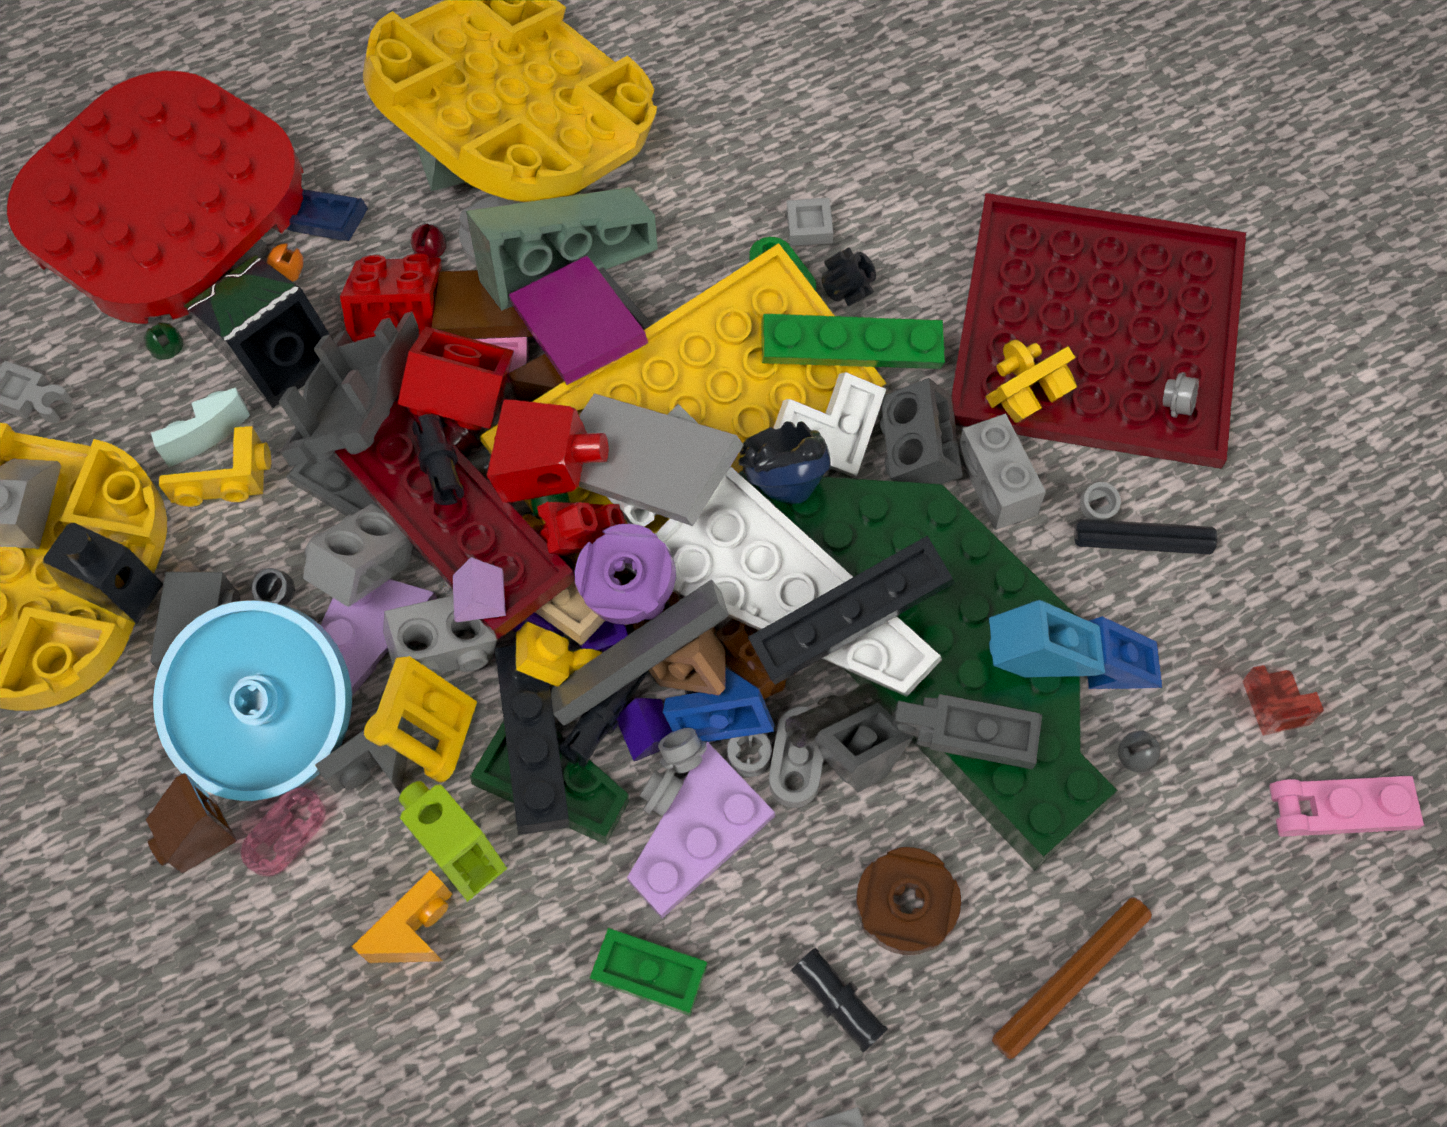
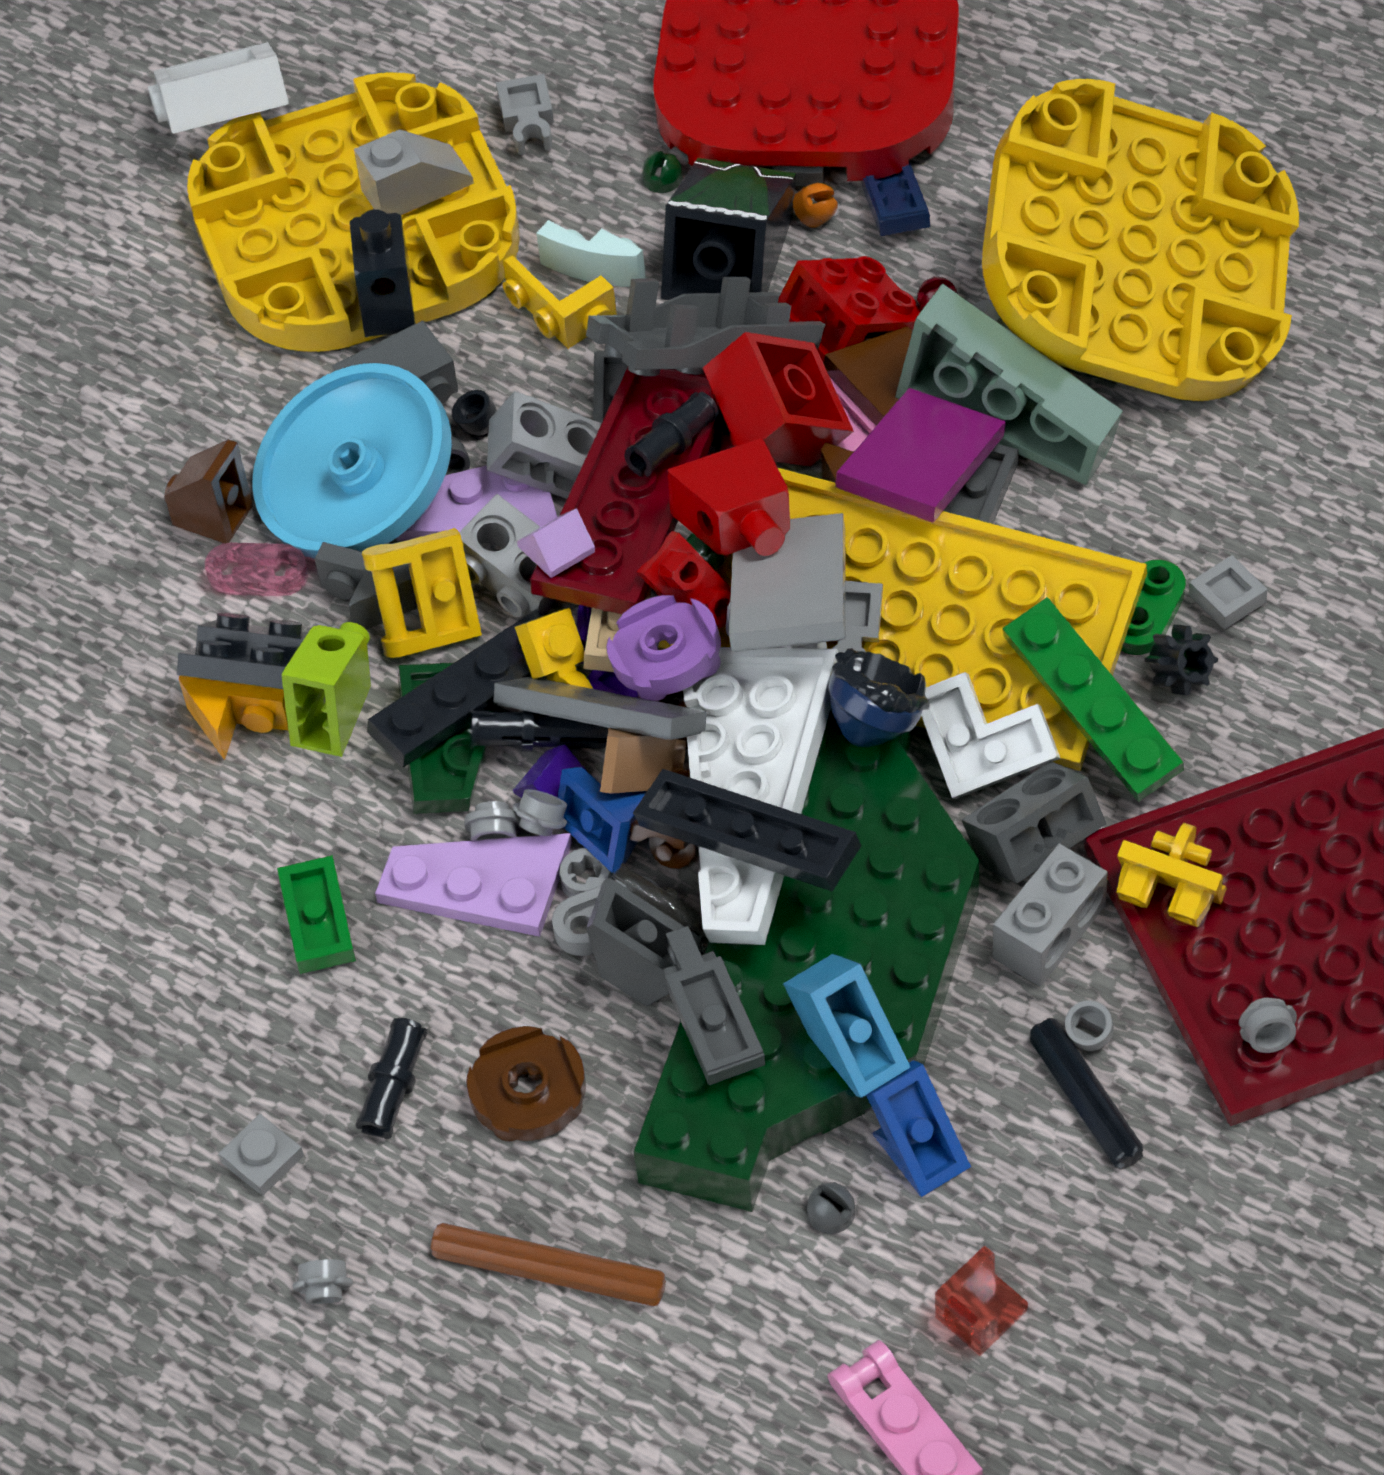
camera: 60 degrees right, 10 degrees down
none -> black plate [177,613,308,689]

